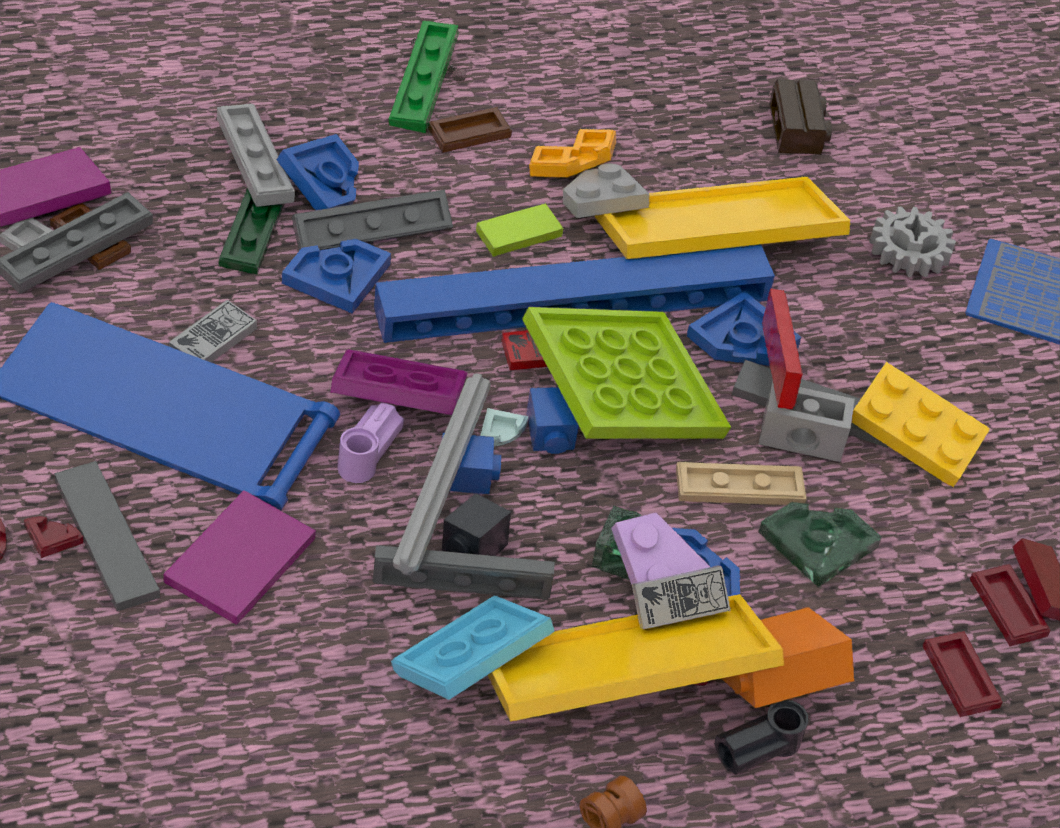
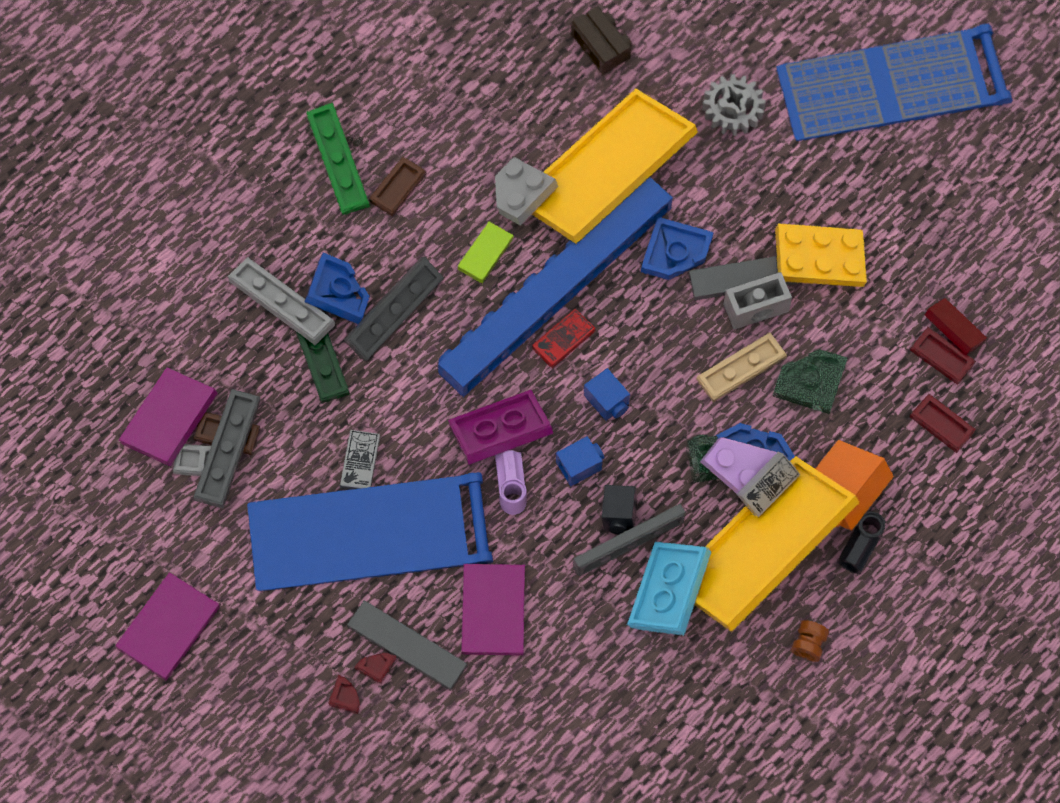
camera: 25 degrees left, 20 degrees up
blue plate [282,239,391,314] -> none
light grey axle [393,373,491,575] -> none
light aqua tile [480,408,528,446] -> none
lime plate [522,307,731,439] -> none
light orange tile [529,129,616,178] -> none
tile [762,289,803,409] -> none

